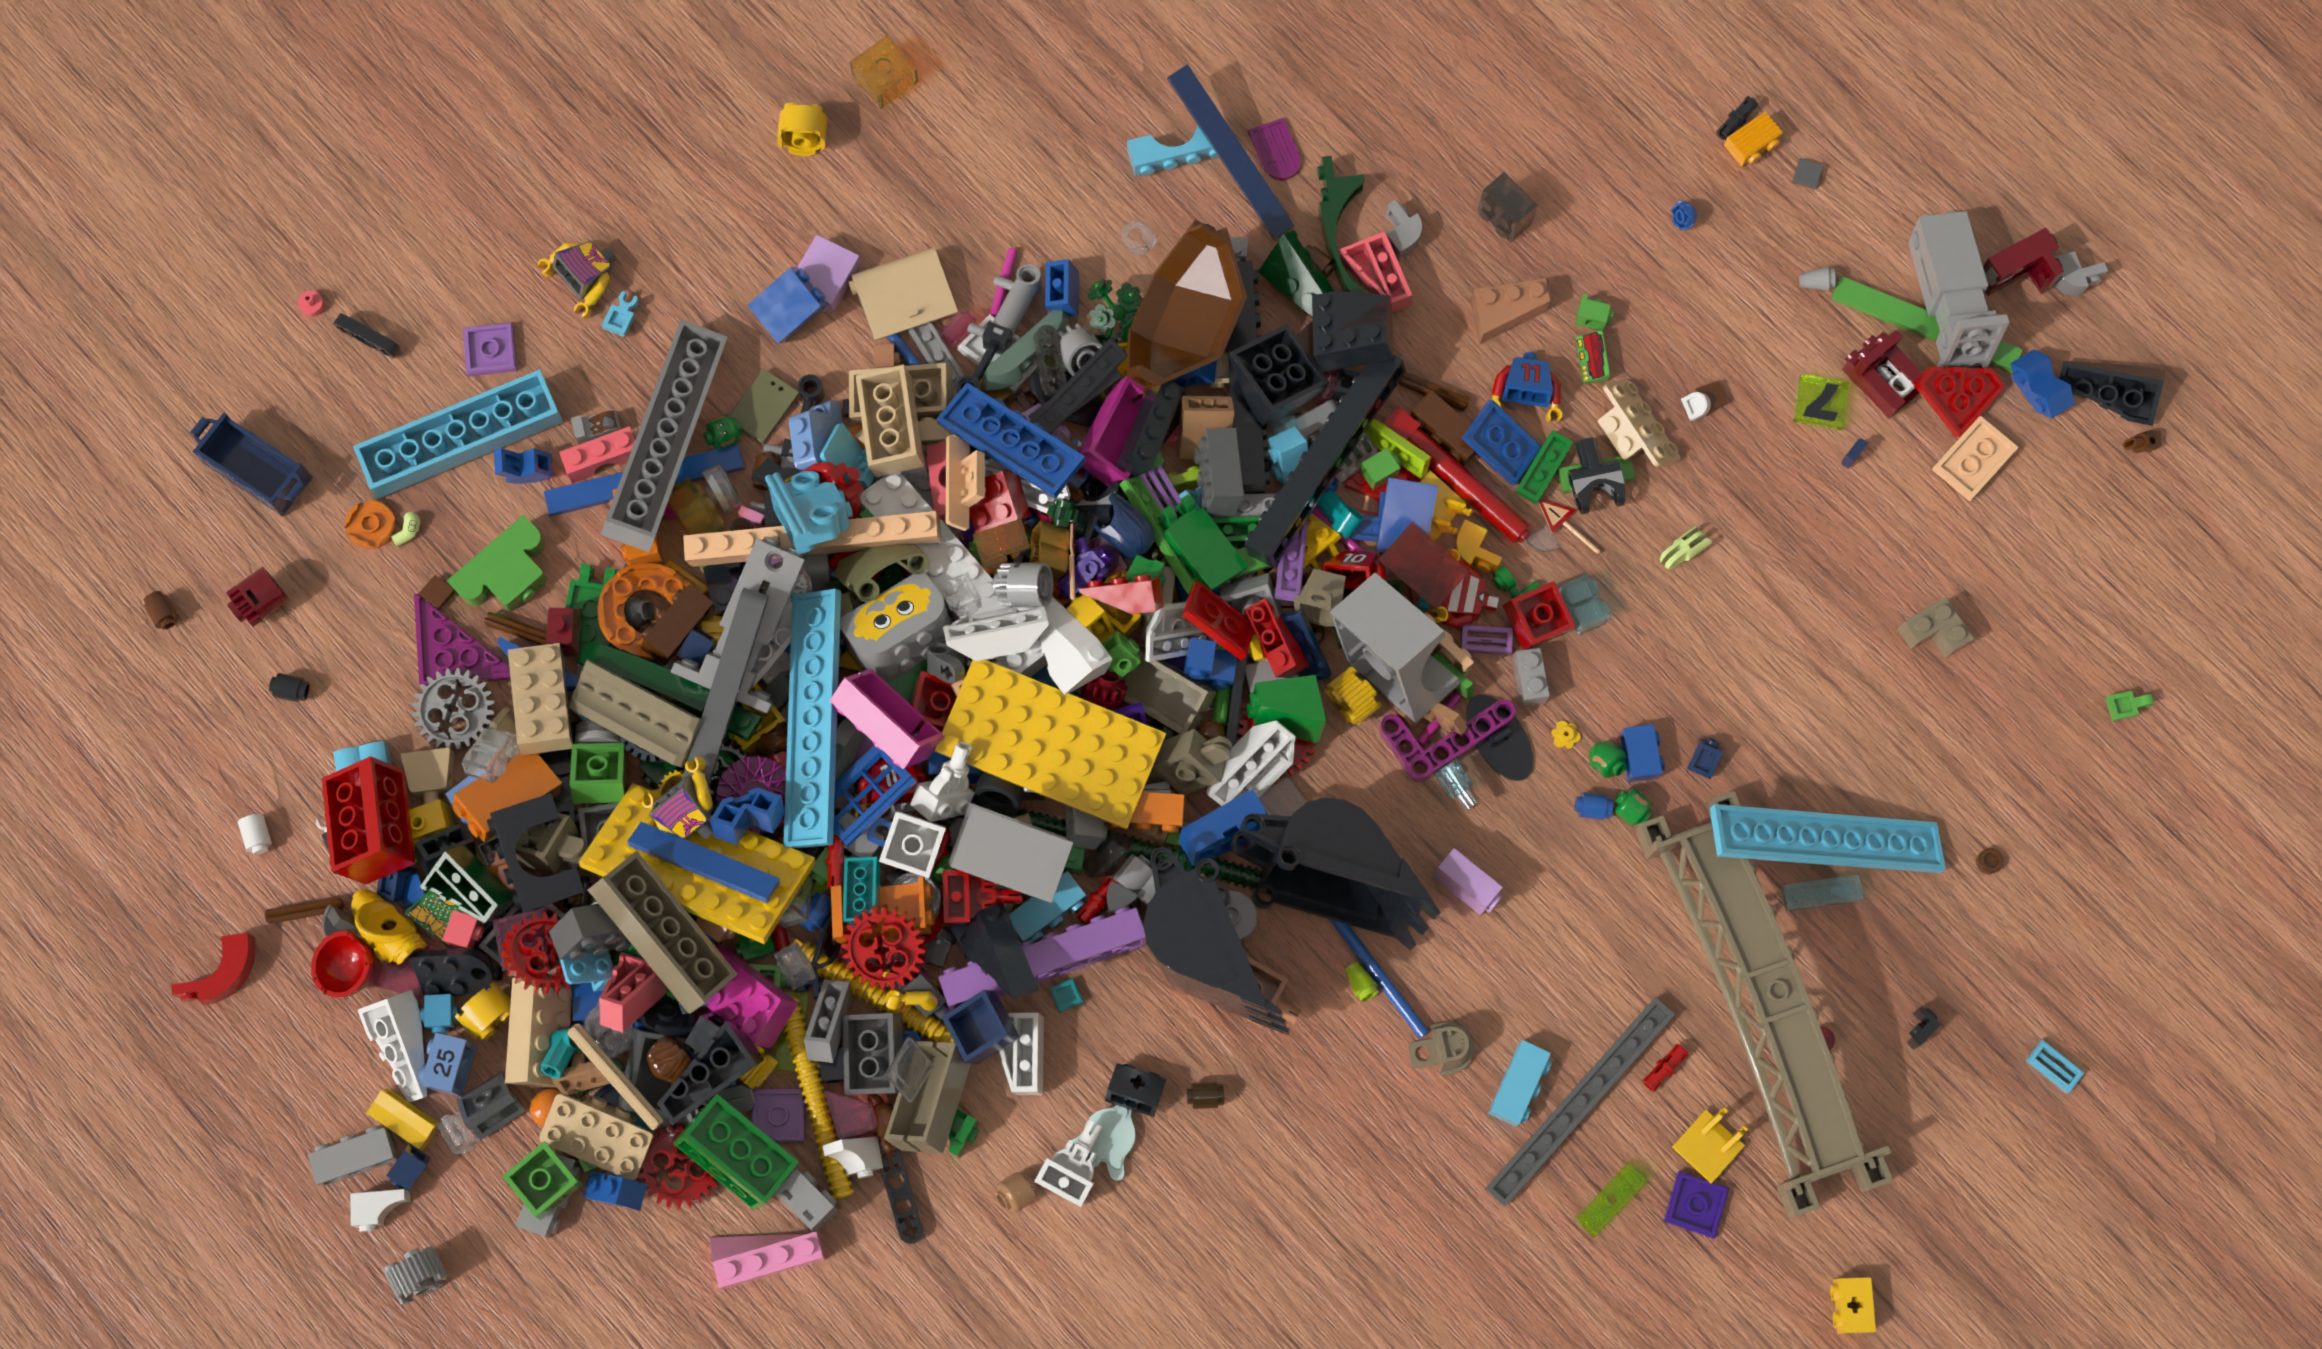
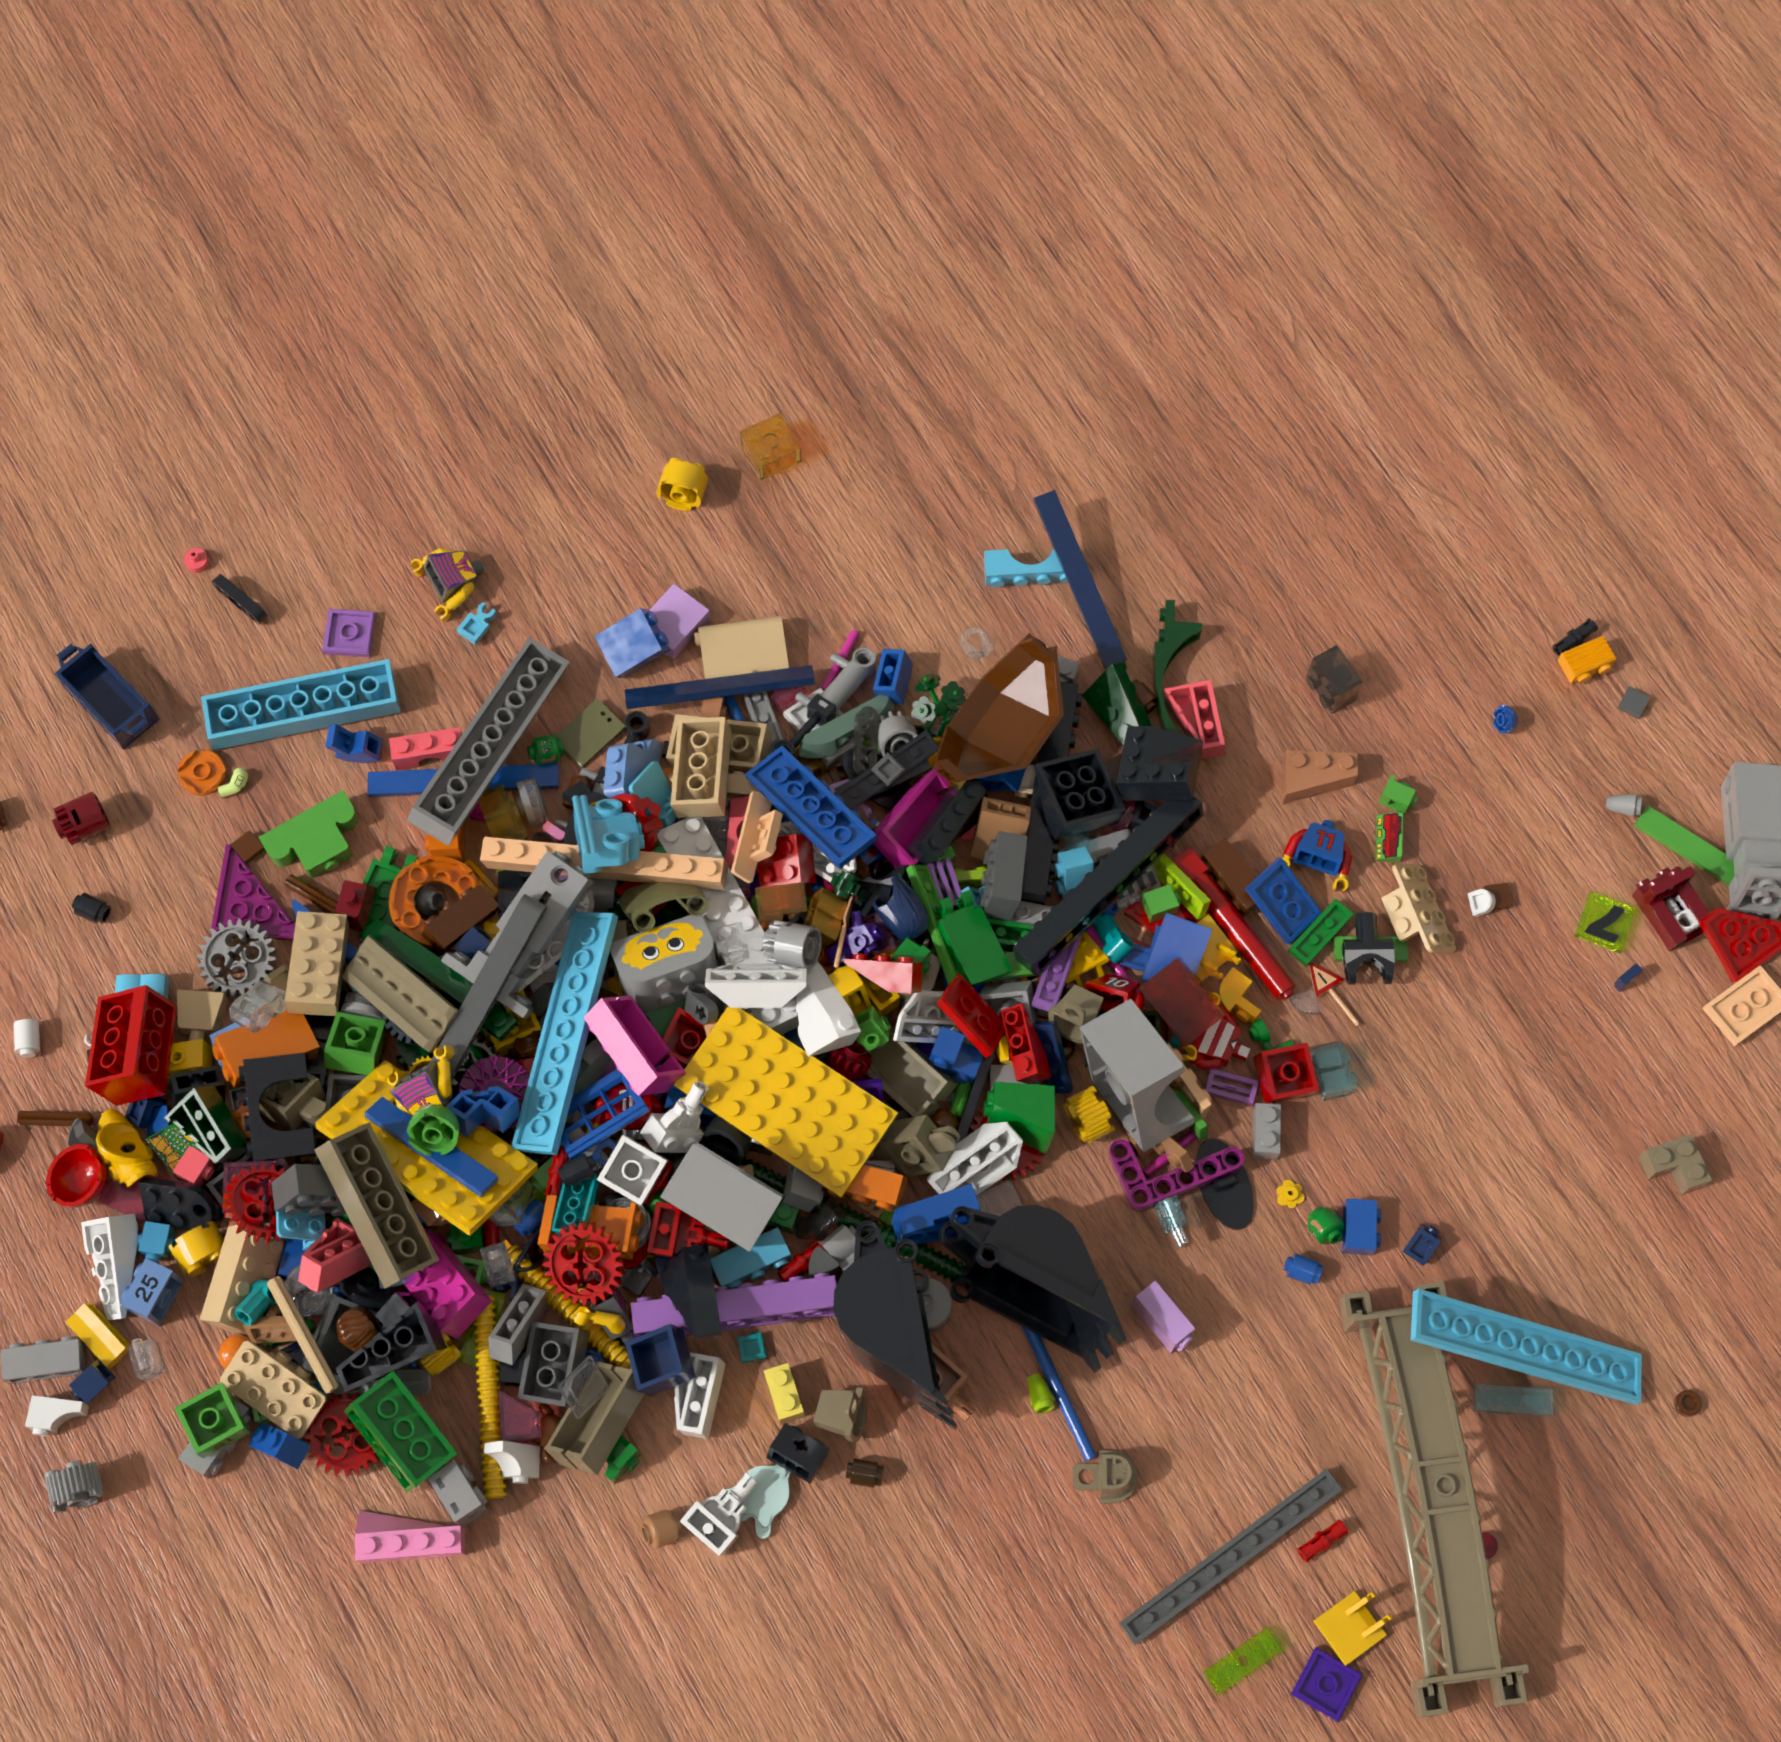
camera: 15 degrees right, 5 degrees down
dark grey bracket [457,1071,526,1140] -> none
leg [571,411,622,445] -> none
medium lavender tile [752,1088,805,1143] -> none
black beam [880,1146,923,1244] -> none
magenta window [1248,118,1301,180] -> none
light grey brick [1385,200,1422,261] -> none
reddish brown axle [1399,372,1469,411] -> none
medium azure brick [1488,1040,1552,1127] -> none
green head [1614,788,1653,826] -> none
yellowish green arm [1660,525,1712,570] -> none
black bracket [1906,1006,1941,1050] -> none
medium azure tile [2025,1039,2085,1093] -> none
none -> bright green cylinder [407,1104,460,1156]
none -> black brick [558,1153,598,1188]
none -> dark blue tile [625,665,815,709]
none -> light yellow brick [764,1363,804,1424]
none -> dark tan container [813,1387,867,1443]
none -> dark grey tile [871,753,905,787]

